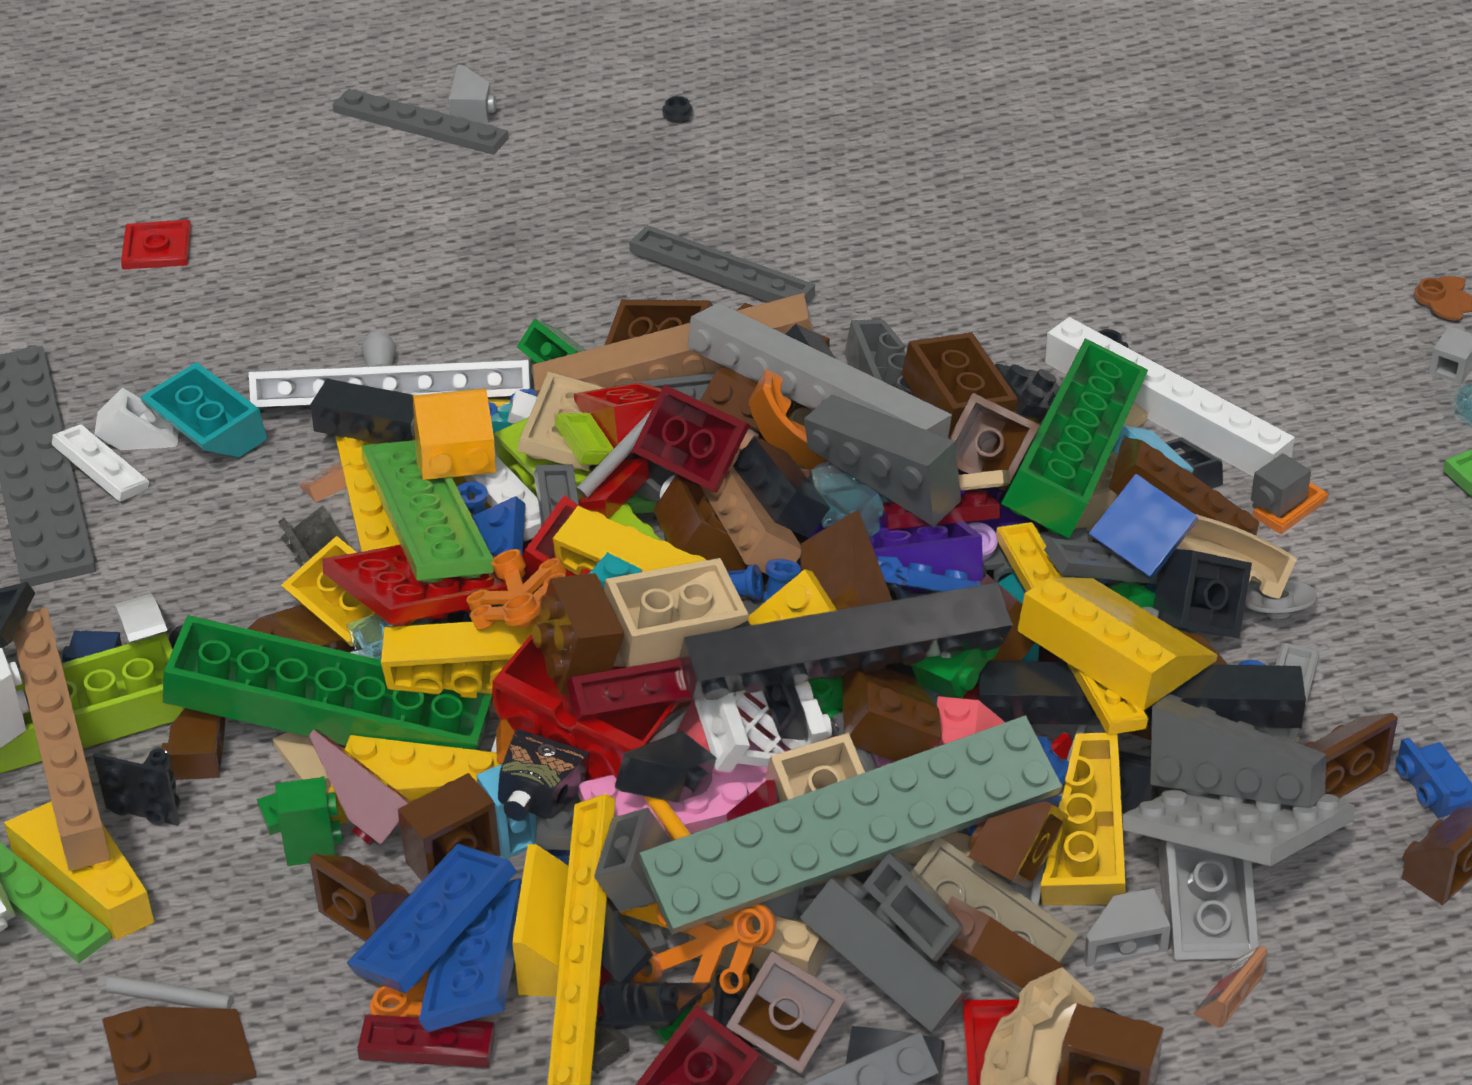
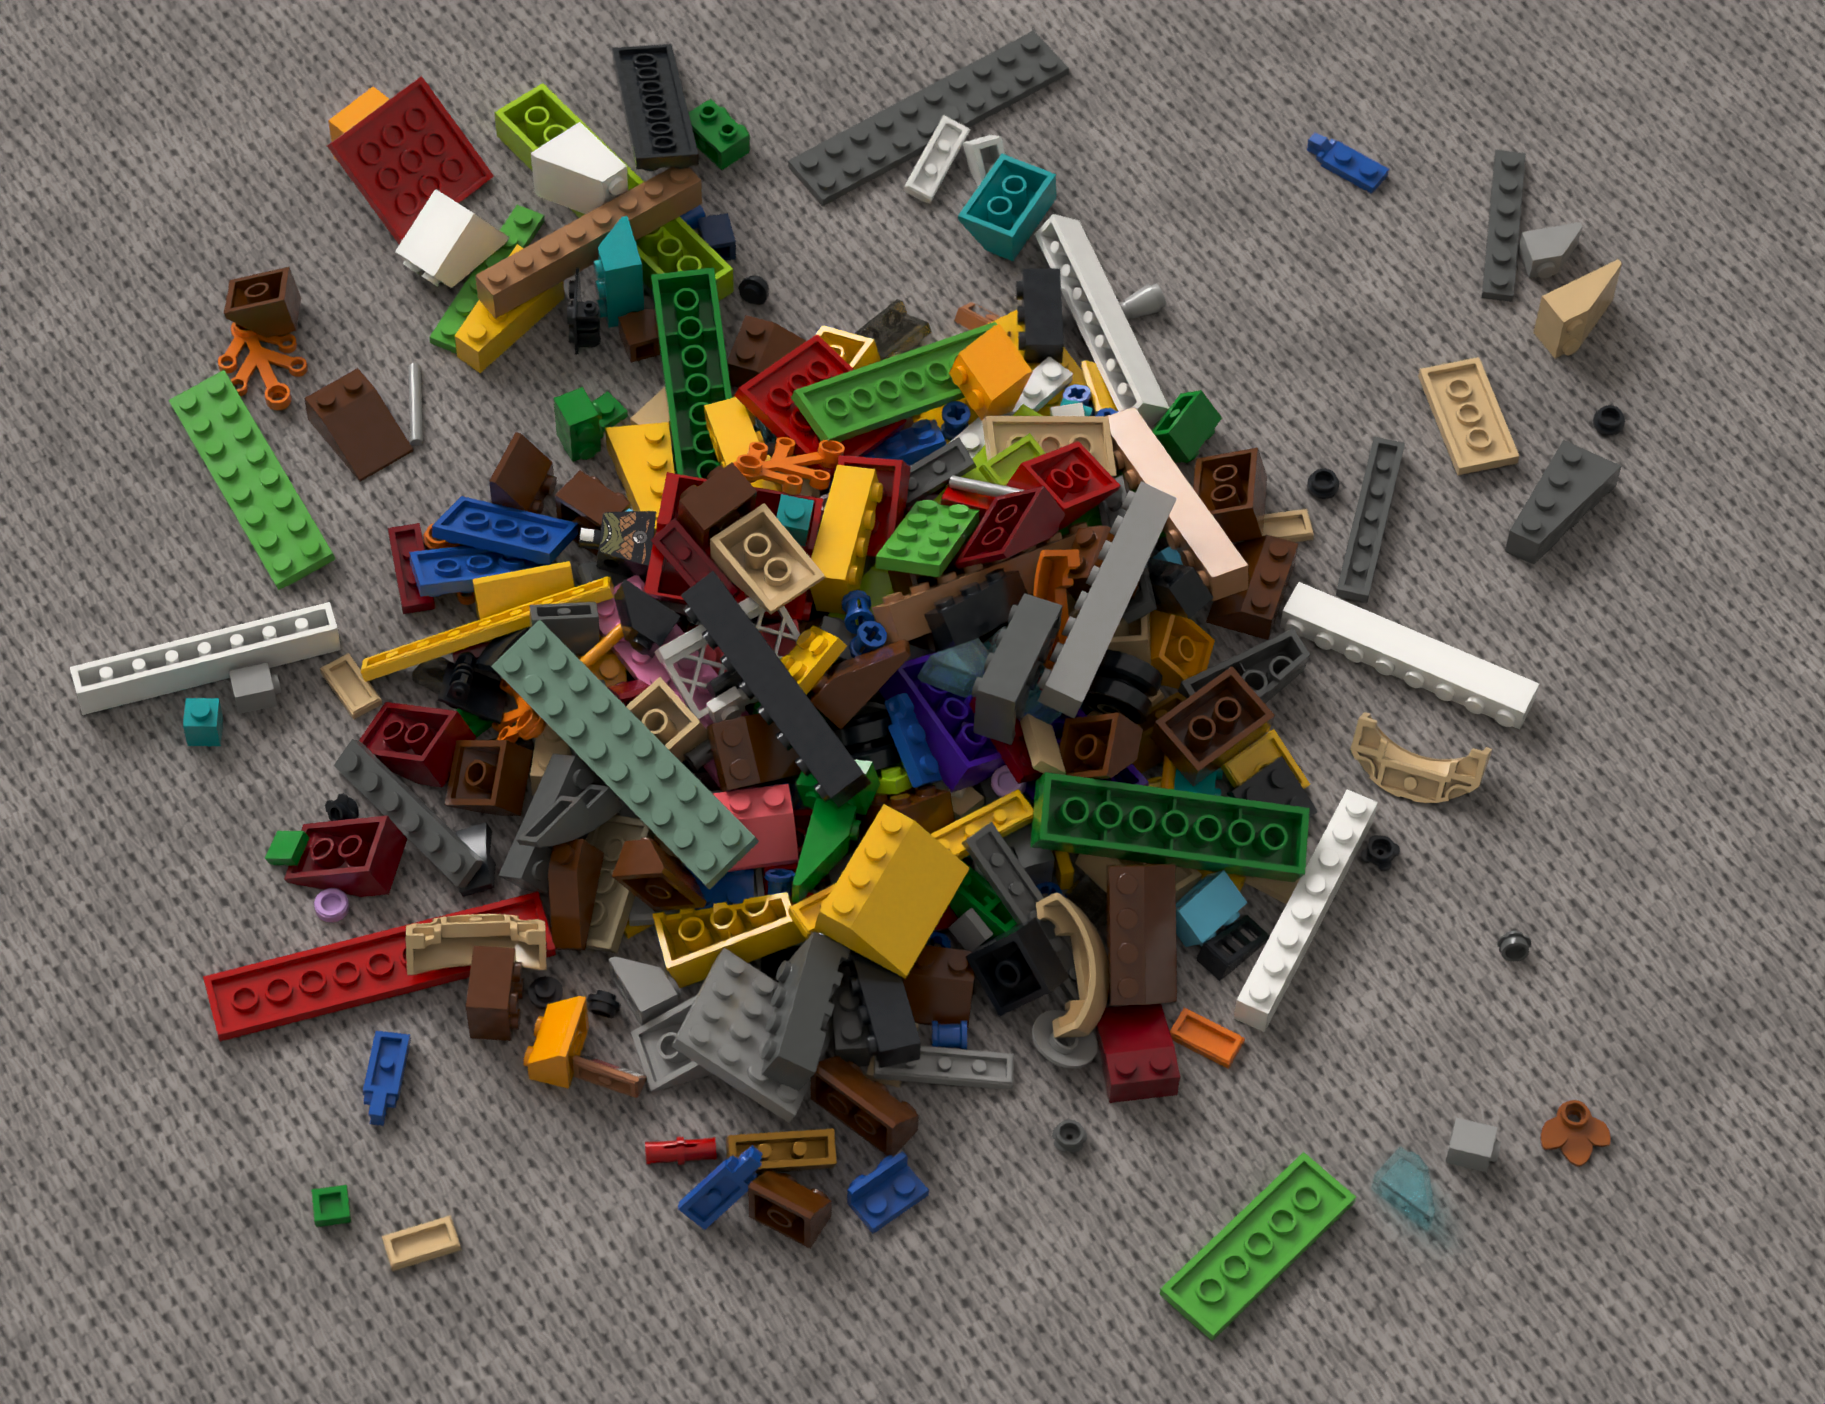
camera: 70 degrees right, 15 degrees up
white slope [114,594,167,644] -> none
red tile [121,220,191,270] -> none
slope [309,729,411,845] -> none
tile [1089,474,1199,580] -> none
dark grey brick [1251,453,1311,518] -> none
none -> light orange slope [523,996,589,1089]
none -> black plate [587,990,621,1018]
none -> teal slope [594,216,644,328]
none -> red pin [645,1136,717,1165]
none -> blue hinge [678,1146,763,1230]
none -> pearl gold brick [726,1129,837,1173]
none -> green slope [792,798,861,903]
none -> bright green plate [876,500,979,577]
none -> dark grey plate [1052,1120,1087,1153]
none -> dark red slope [1095,1003,1180,1103]
none -> white brick [1280,582,1539,729]
none -> blue hinge [1307,133,1389,194]
none -> black plate [1307,468,1339,499]
none -> tan windscreen [1350,712,1492,803]
none -> tan plate [1418,357,1519,476]
none -> dark grey plate [1497,931,1531,961]
none -> dark grey wedge [1505,440,1622,564]
none -> tan slope [1533,259,1622,358]

